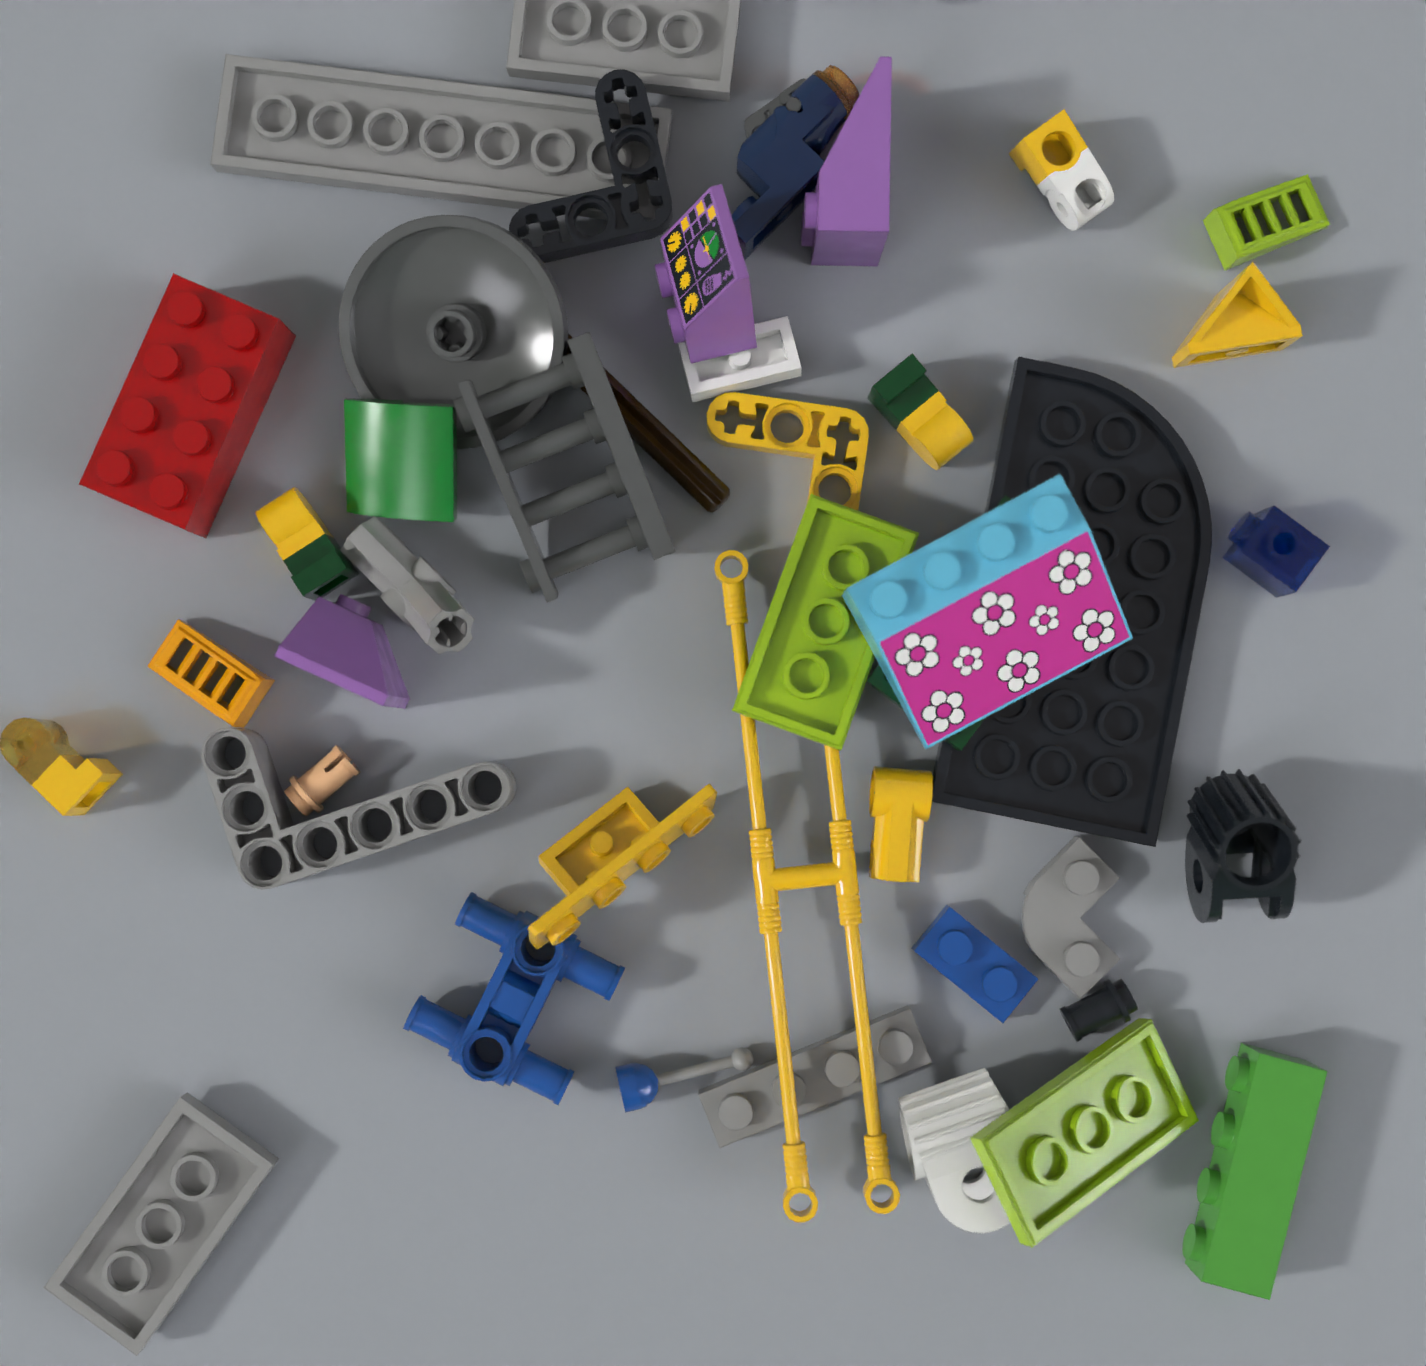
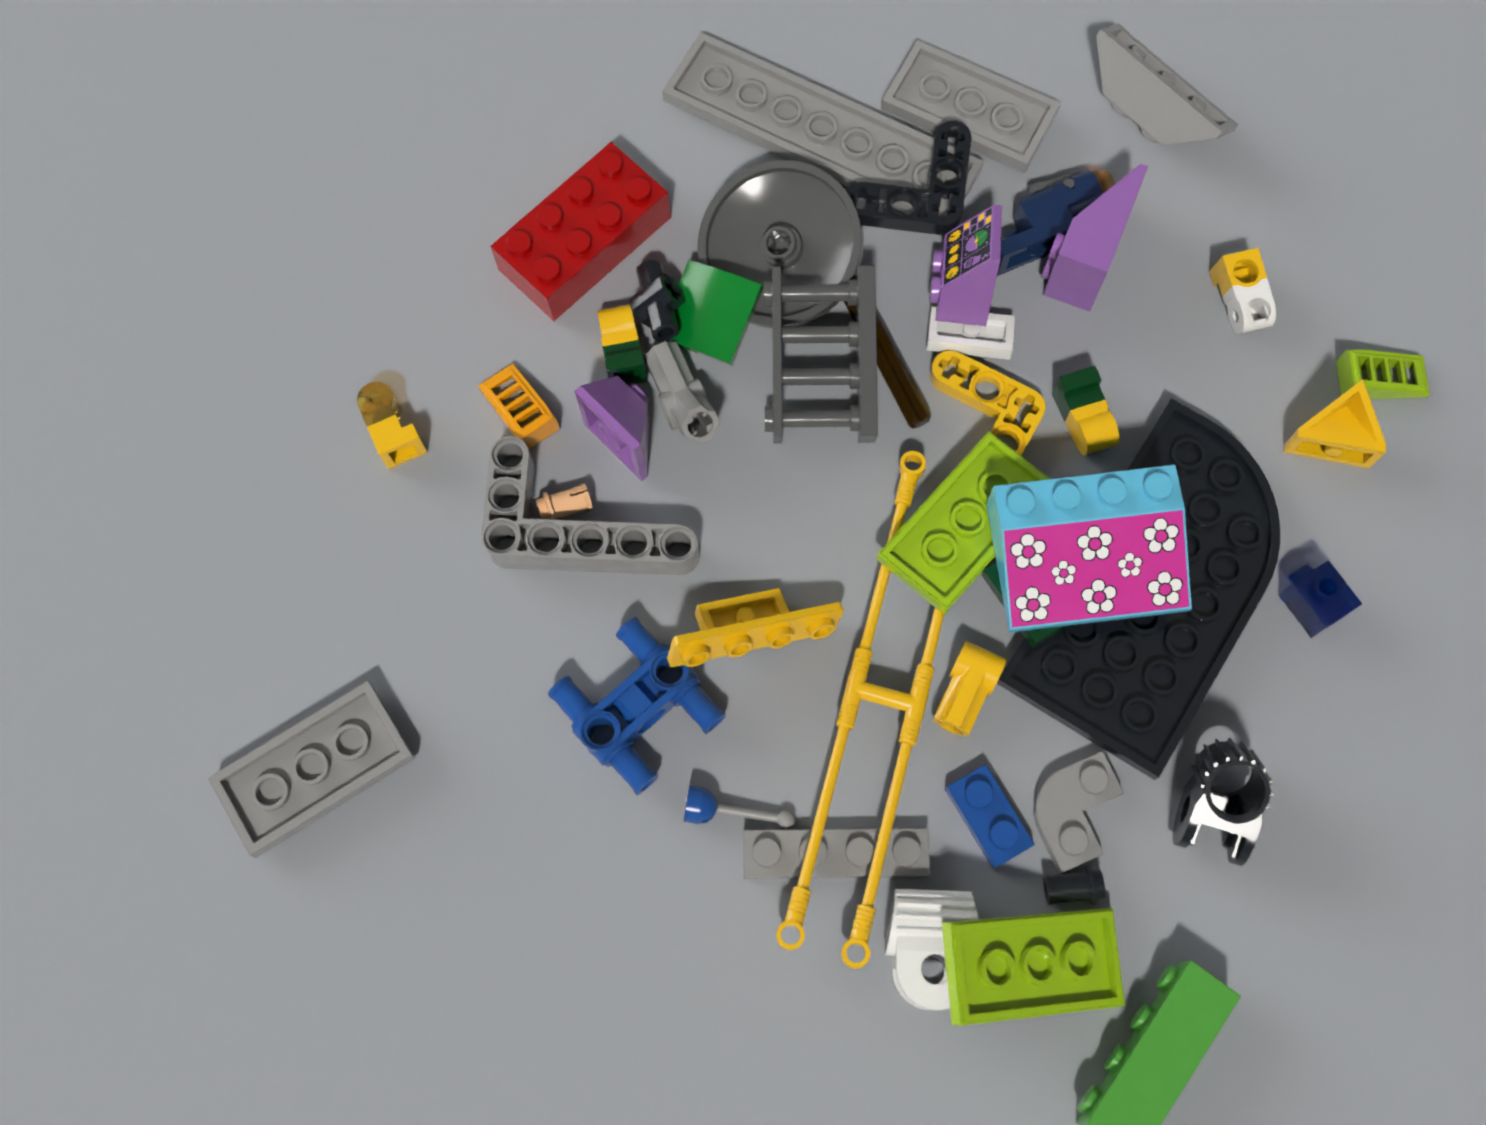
camera: 25 degrees right, 15 degrees down
none -> black axle [629,260,686,342]

